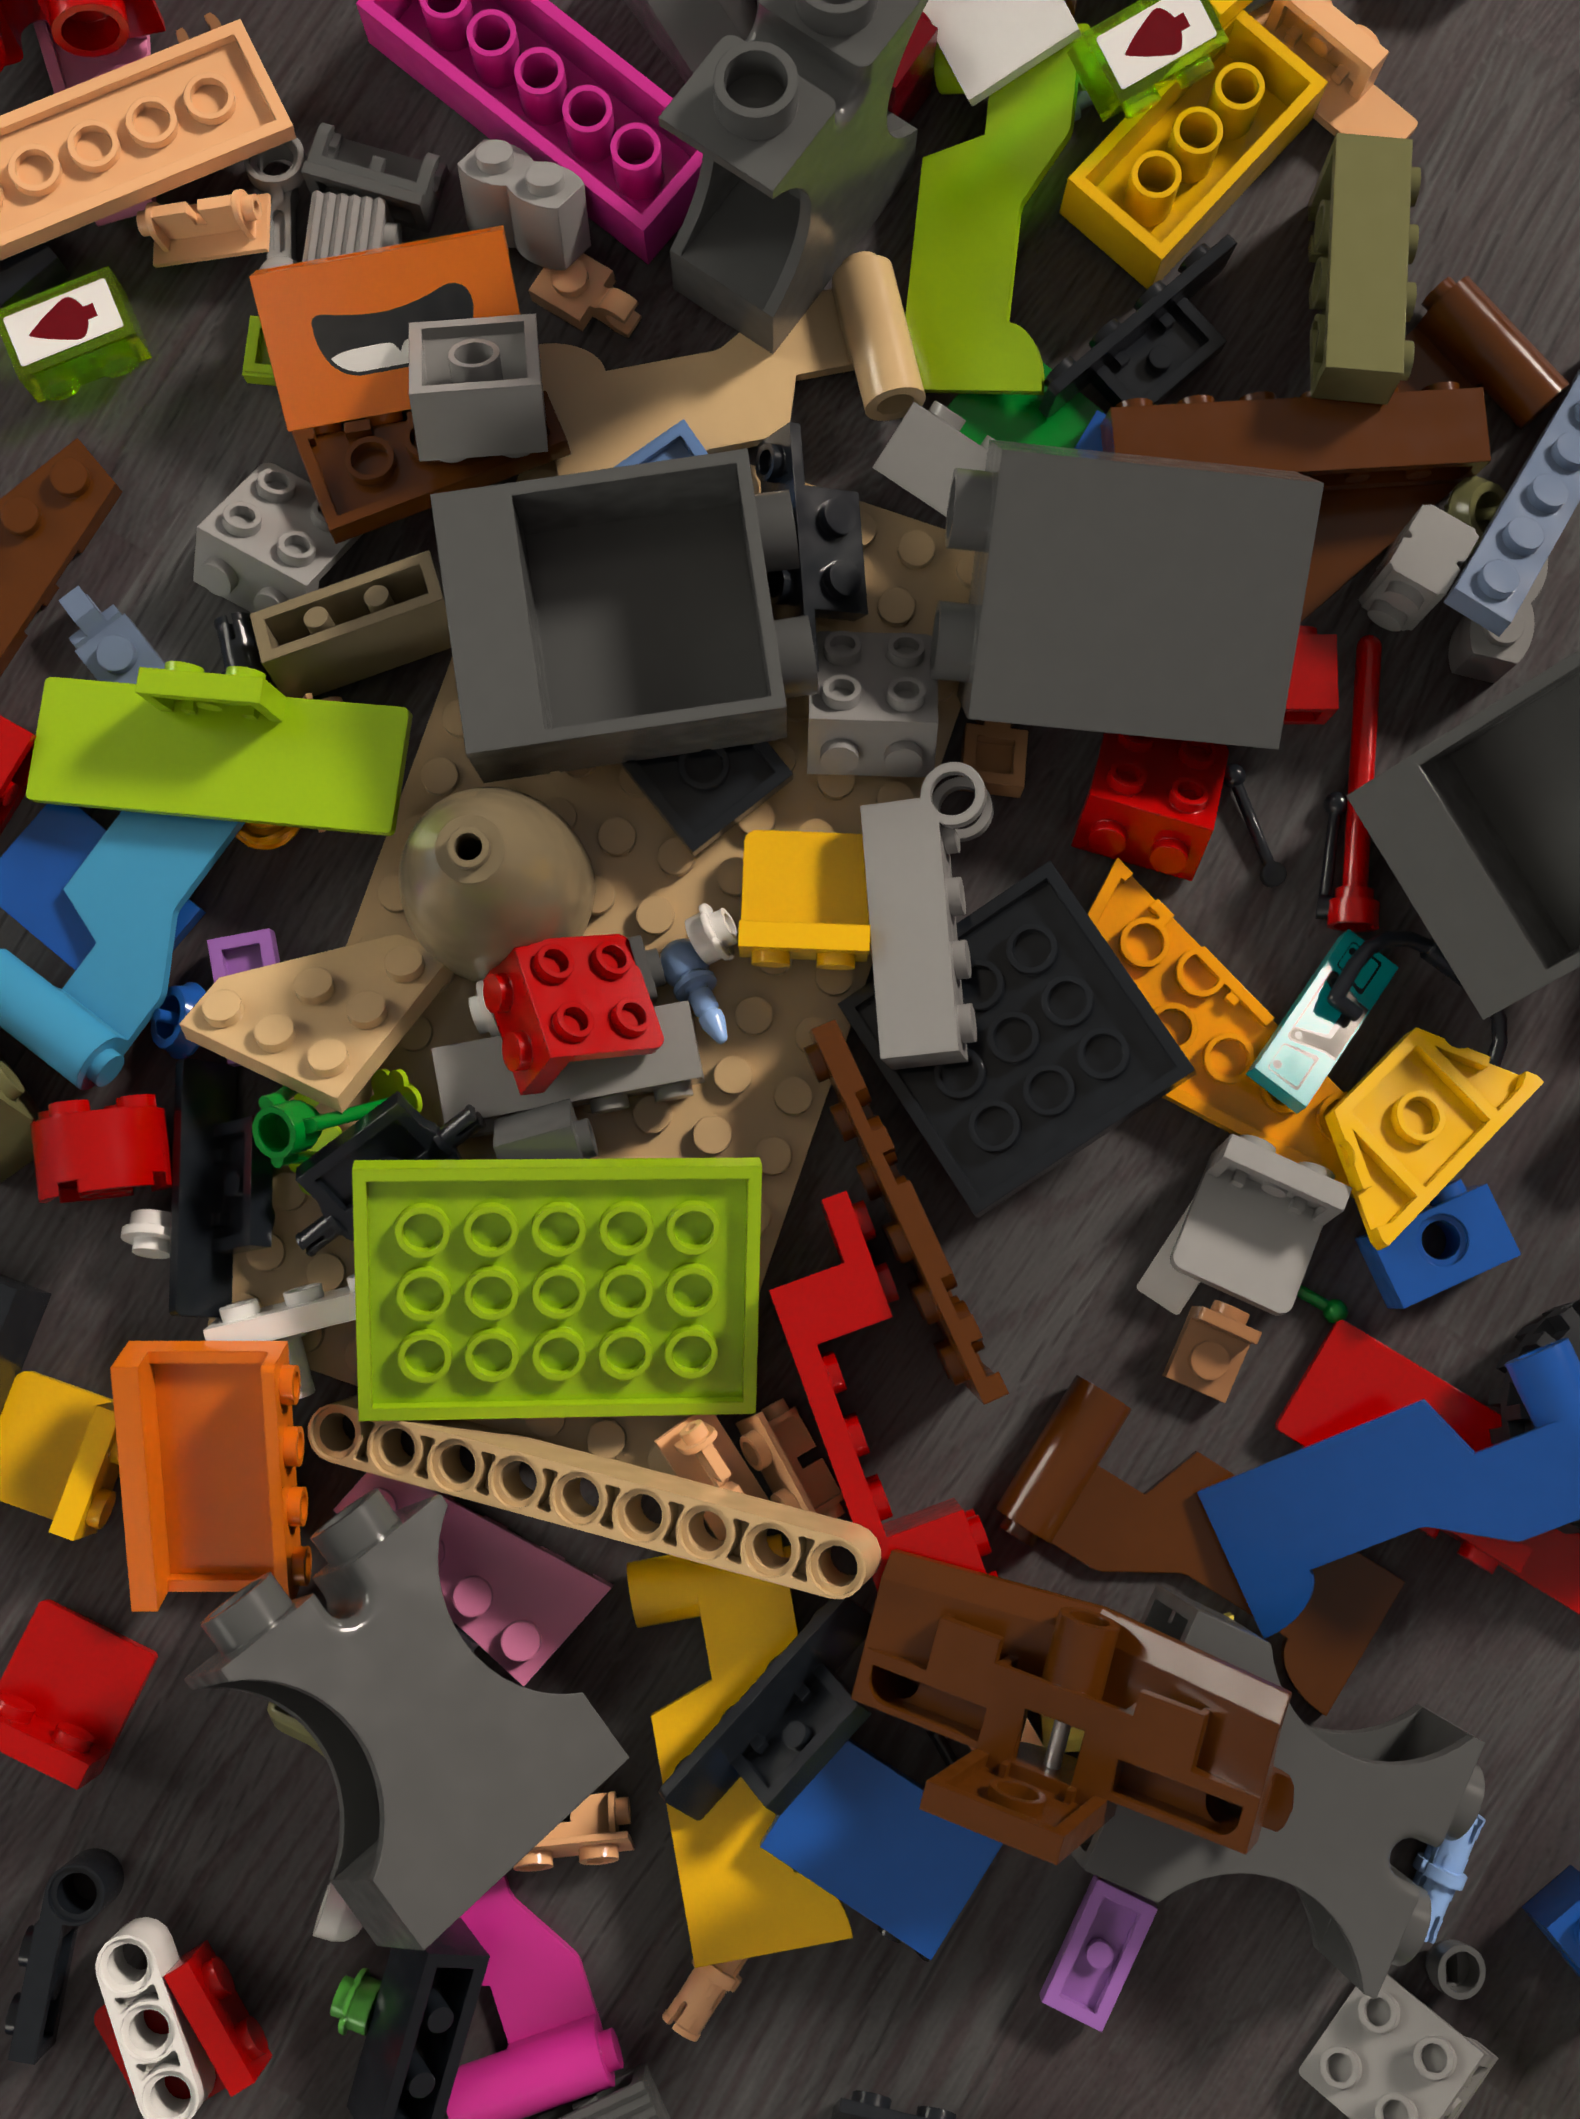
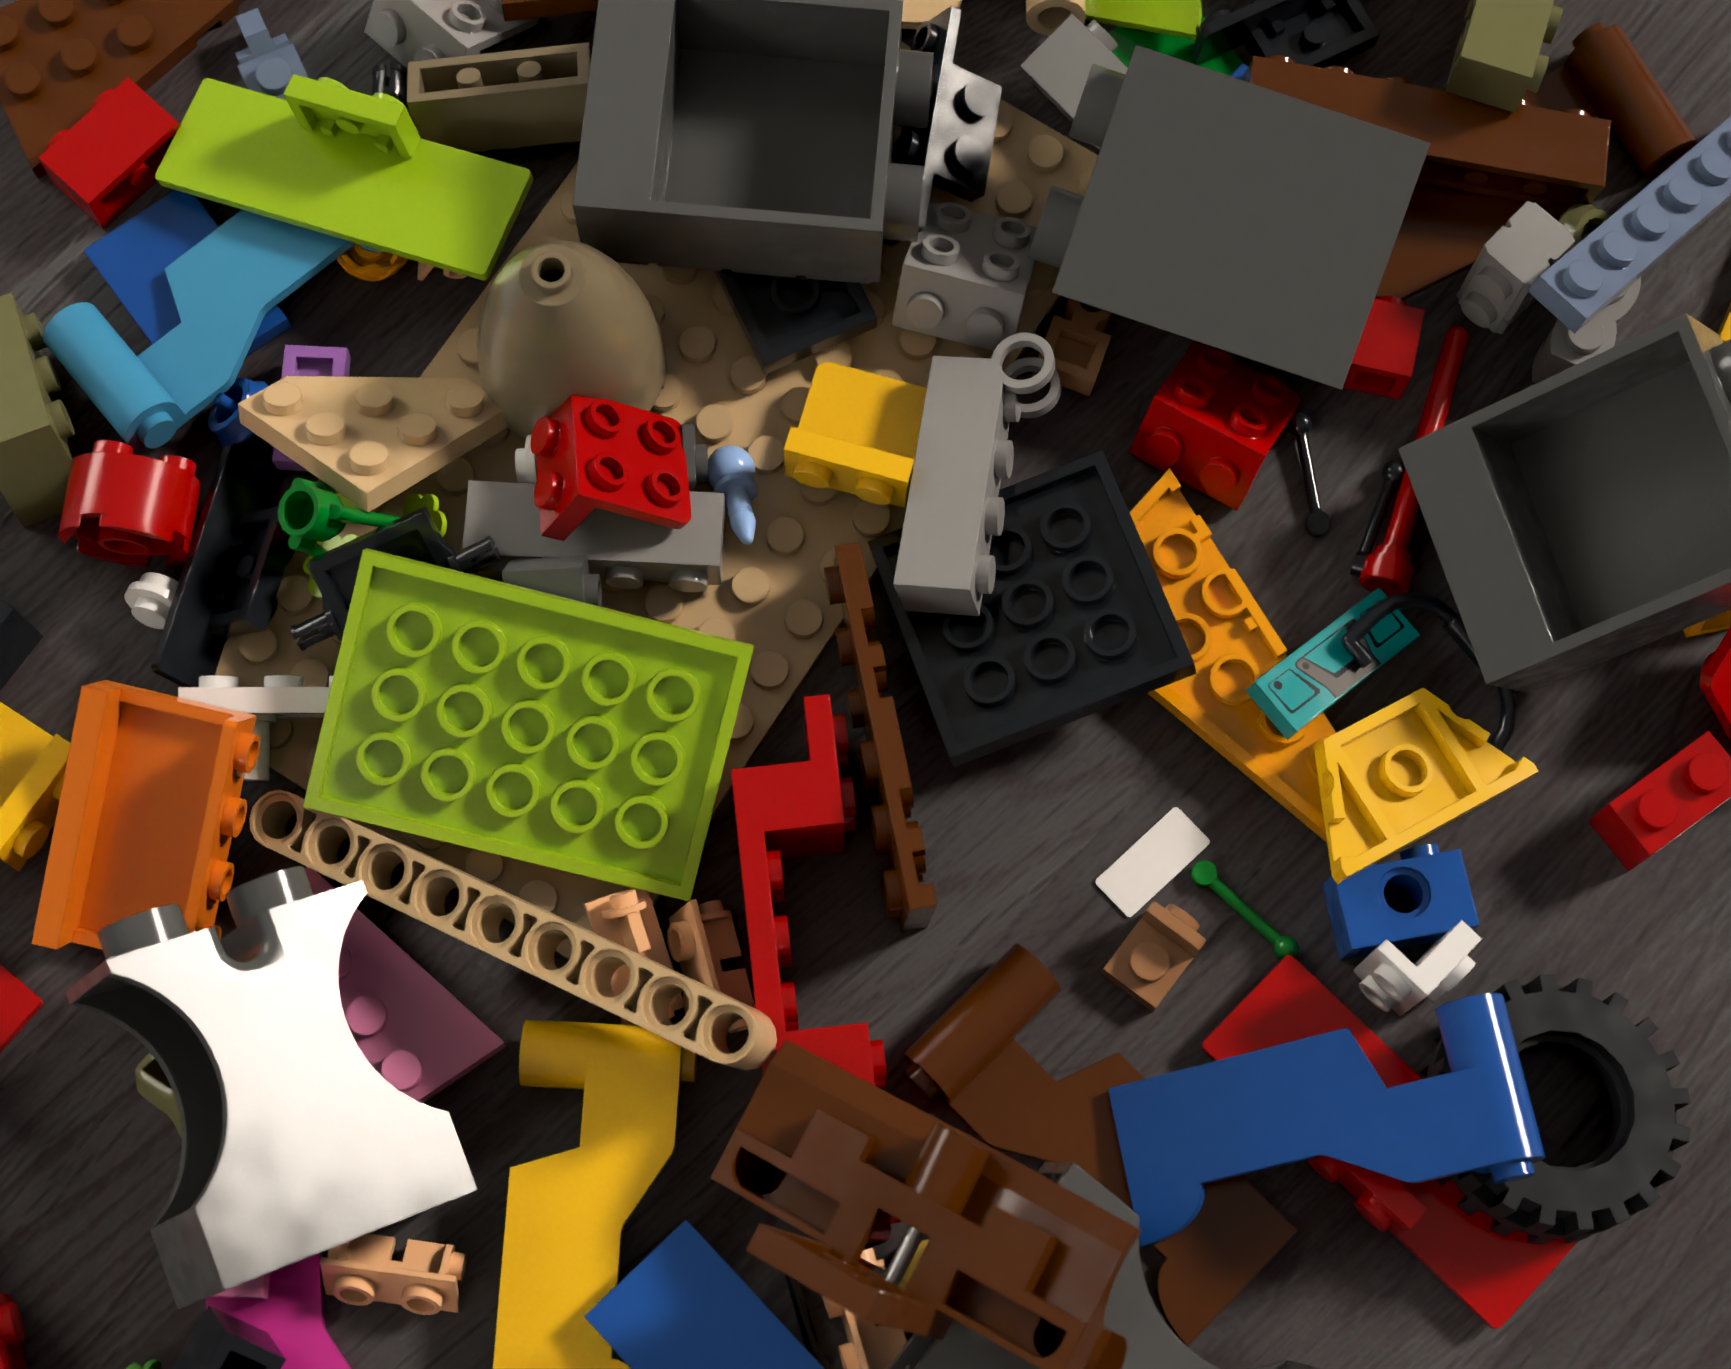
camera: 10 degrees right, 10 degrees down
white hinge [313,1882,363,1942] -> none
black bracket [658,1596,872,1821] -> none
white plate [685,903,739,965] -> none
light grey bracket [1170,1134,1352,1316] -> none
none -> white bracket [1353,920,1482,1017]

